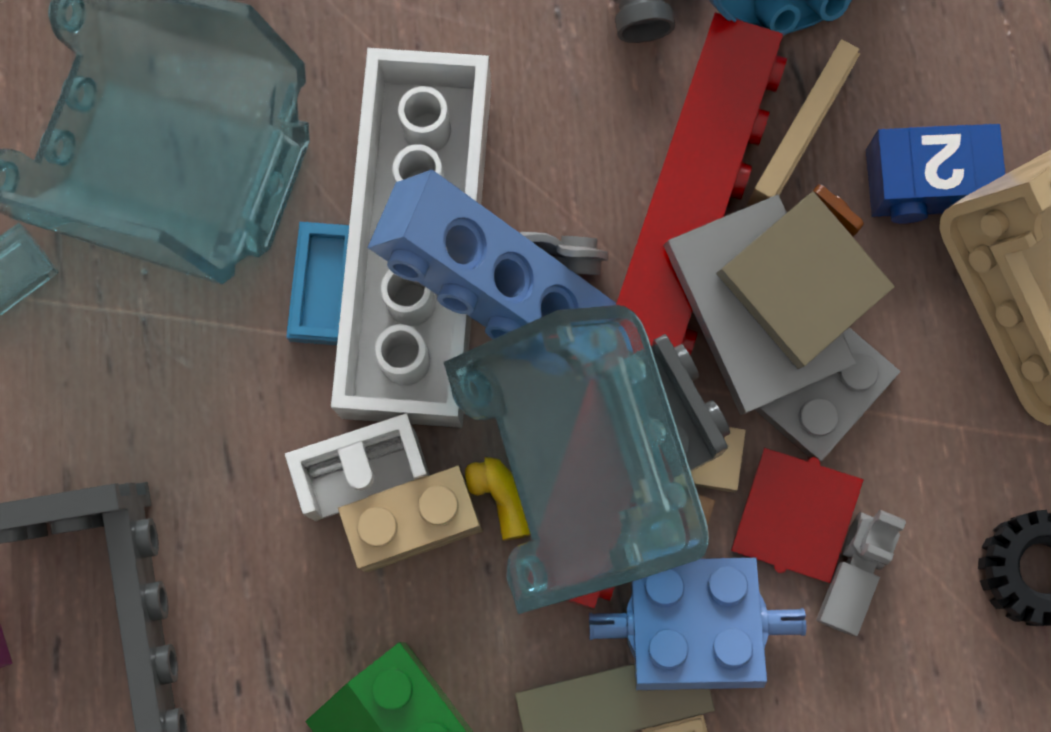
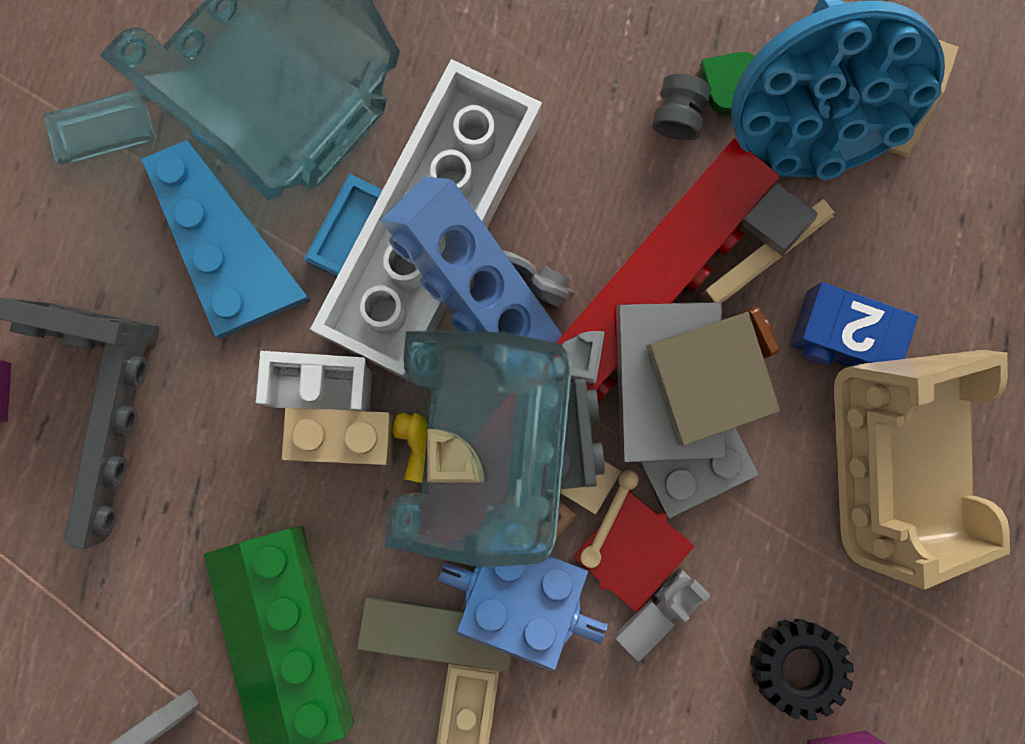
camera: 15 degrees right, 5 degrees up
none -> dark azure wing [142,140,310,339]
none -> tan tile [427,429,484,483]
none -> light grey tile [544,331,605,385]
none -> tan hinge [581,470,639,568]
none -> dark grey tile [742,183,818,256]

